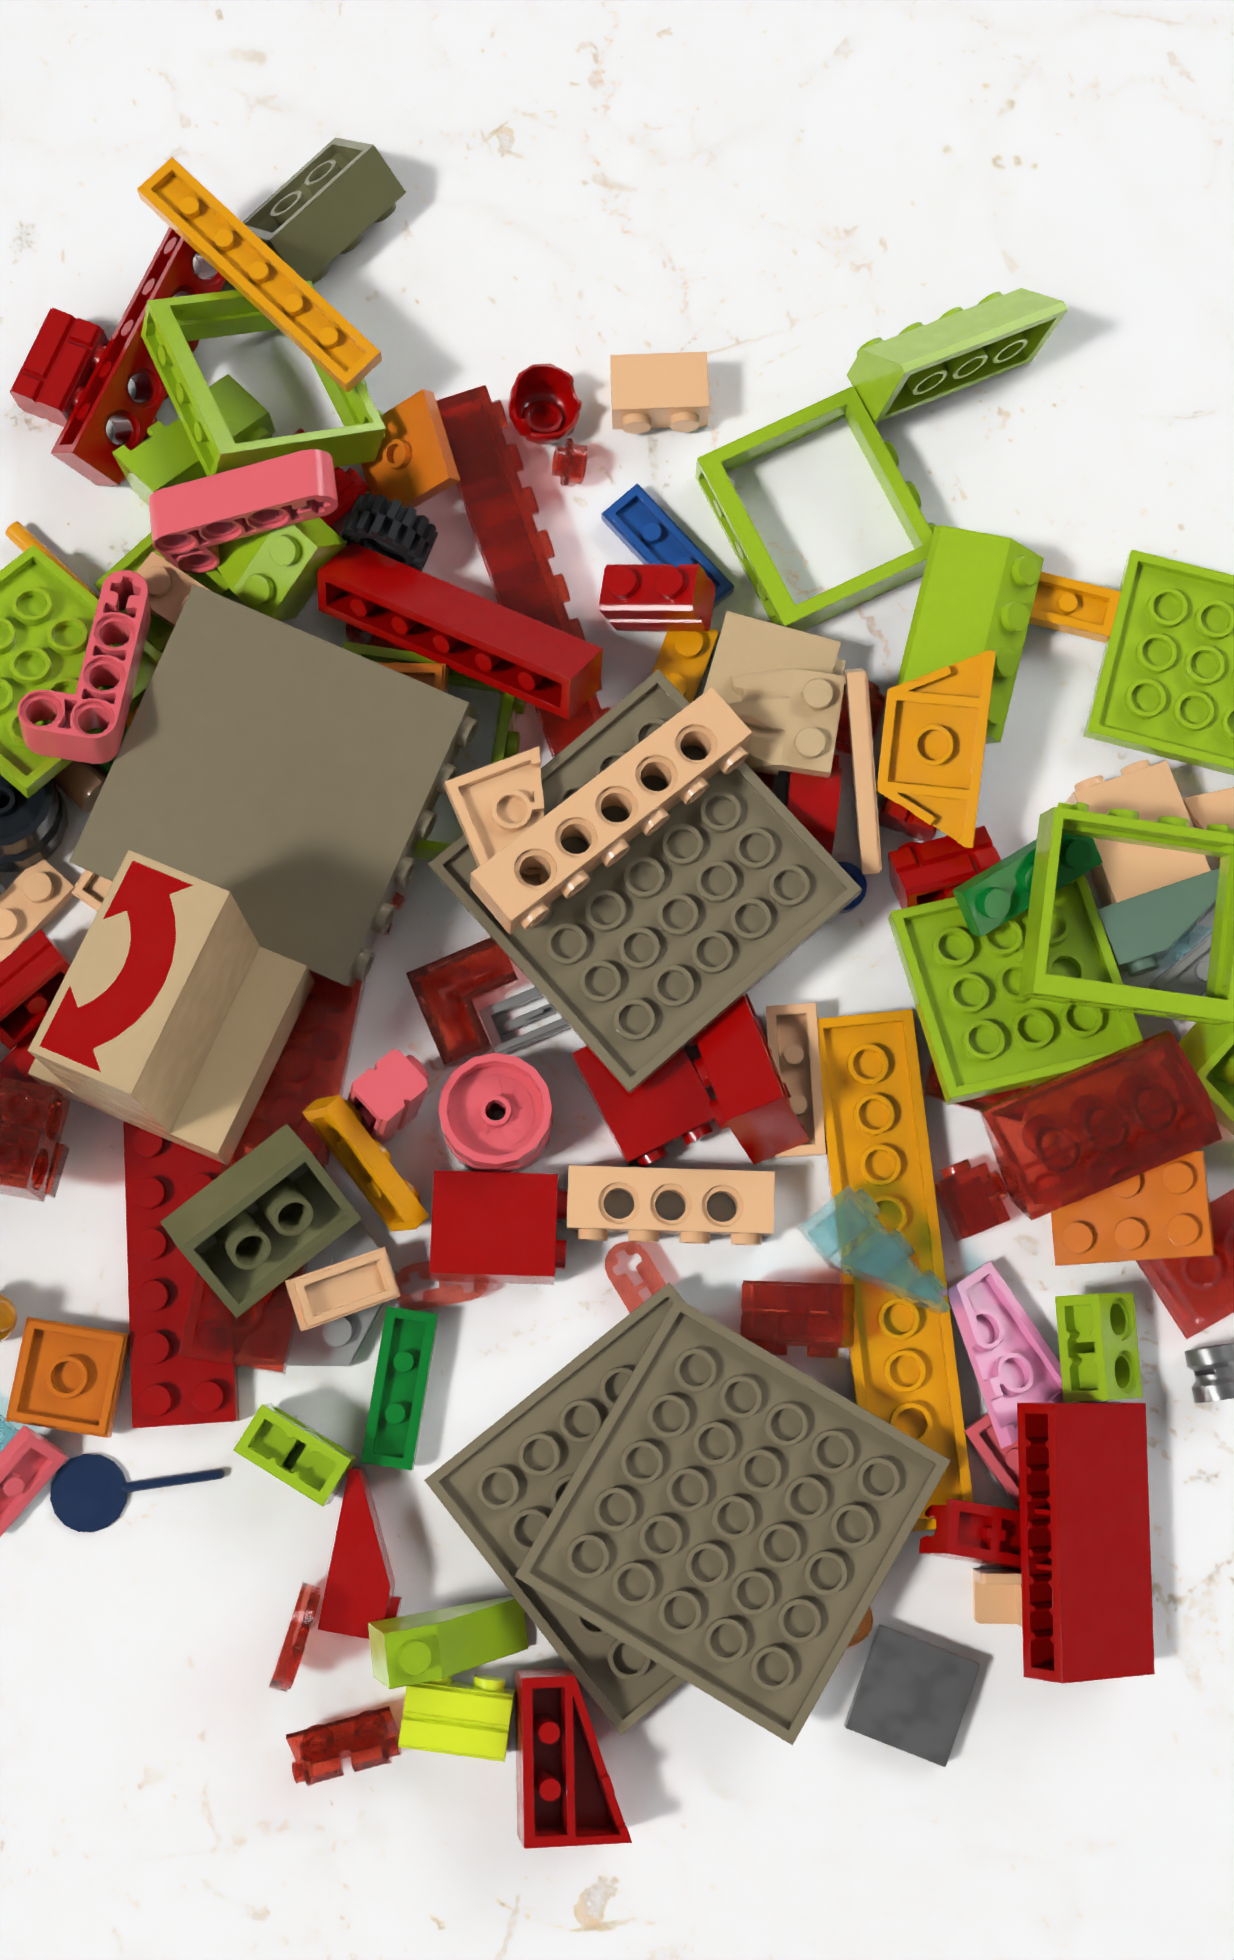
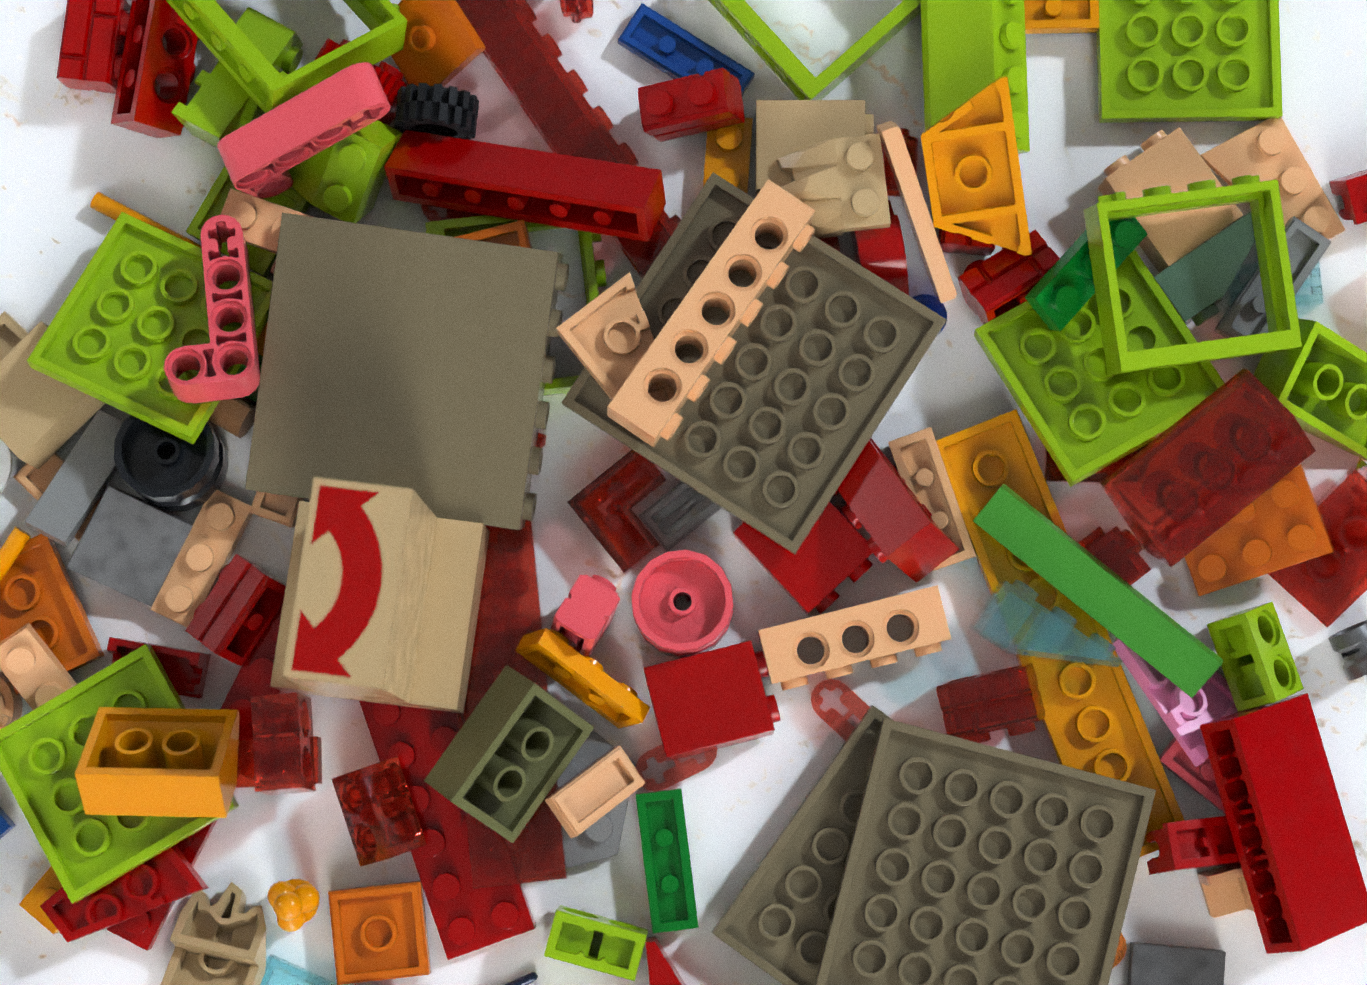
camera: 10 degrees left, 5 degrees up
none -> clear red brick [331,756,427,867]
none -> bright green tile [973,483,1223,698]

